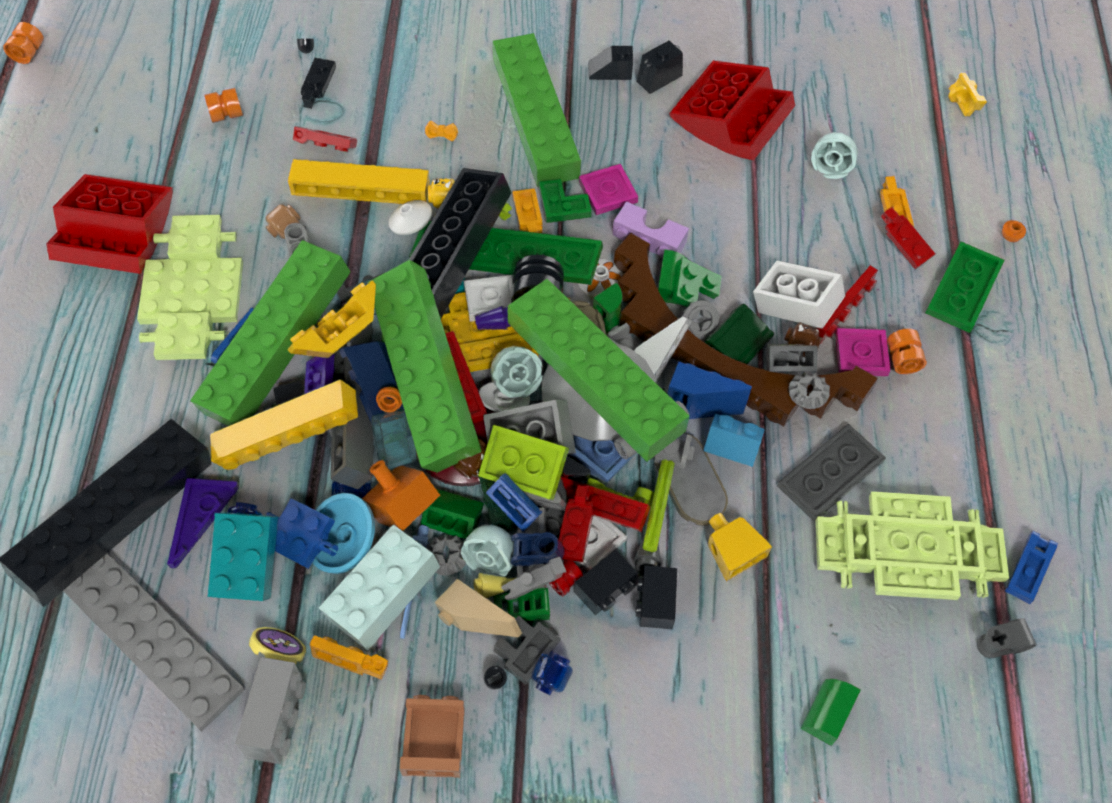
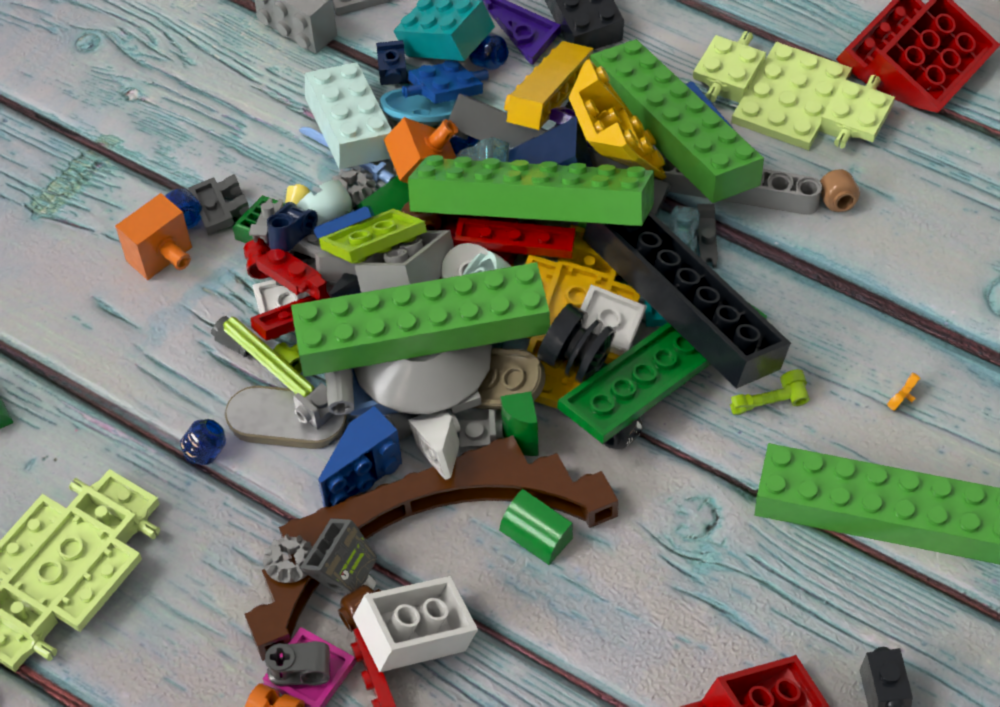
camera: 125 degrees right, 5 degrees down
tile [249,627,306,664] -> none
yellow brick [288,159,430,204] -> none
red hinge [293,126,357,152] -> none
light orange hinge [310,635,388,680] -> none
orange plate [376,387,402,412] -> none
white dish [388,200,433,235] -> none
nougat panel [400,695,465,778] -> none
yellow head [428,178,455,209] -> none
tan slope [435,579,522,637] -> none
dark purple cone [475,305,511,330] -> none
black hinge [483,666,507,690] -> none
light orange hinge [512,188,543,233] -> none
green plate [539,179,592,223] -> none
black brick [574,549,638,616] -> none
white dish [578,259,623,297] -> none
dark pink plate [579,164,638,215] -> none
black slope [589,46,633,80] -> none
lavender arch [613,202,689,258] -> none
black brick [635,565,677,630] -> none
green plate [672,257,722,308] -> none
light grey gear [683,300,719,339] -> none
dark azure brick [703,414,765,467] -> none
dark green piece [704,303,774,365] -> none
yellow torso [708,513,772,582] -> none
dark grey tile [777,423,886,522] -> none
none -> orange brick [115,193,192,280]
none -> clear blue head [180,419,226,465]
none -> dark grey piece [265,641,330,686]
none -> dark blue brick [376,40,408,85]

